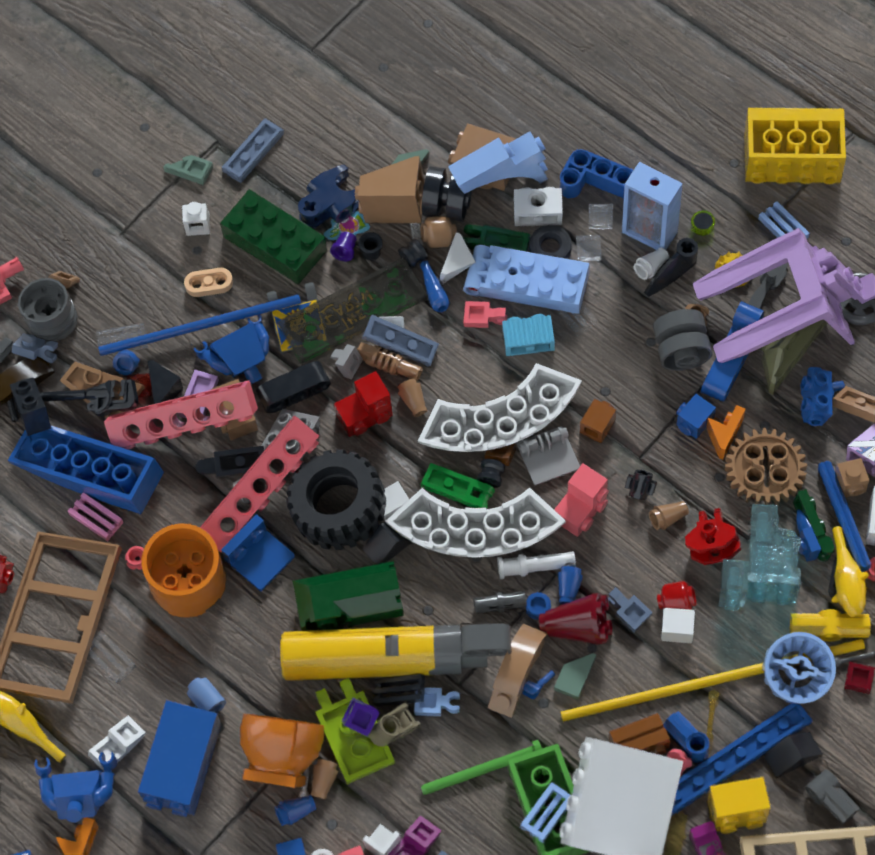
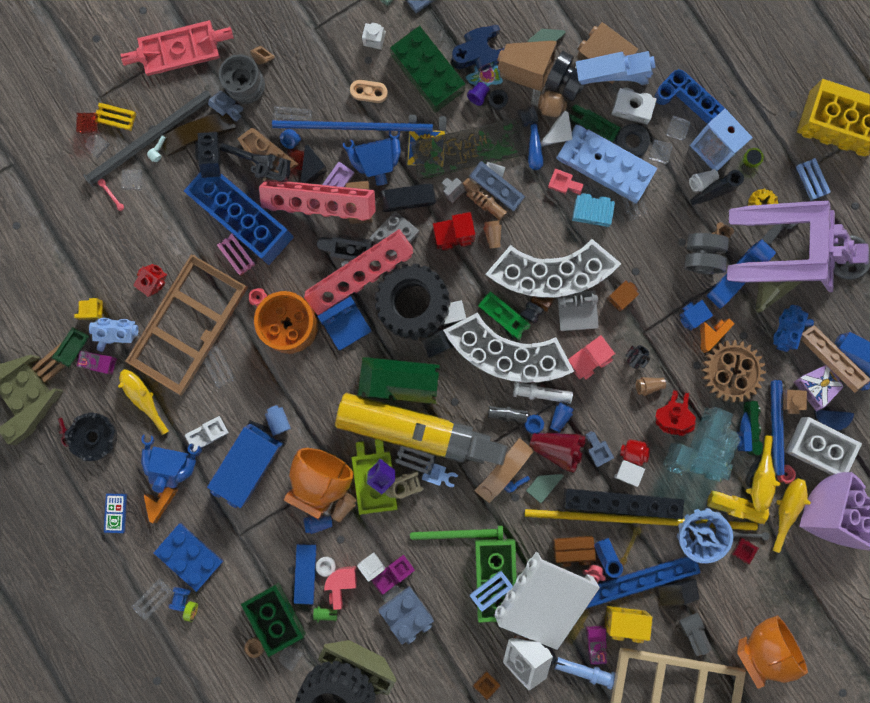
camera: 15 degrees right, 20 degrees up
none -> black brick [563,488,684,519]

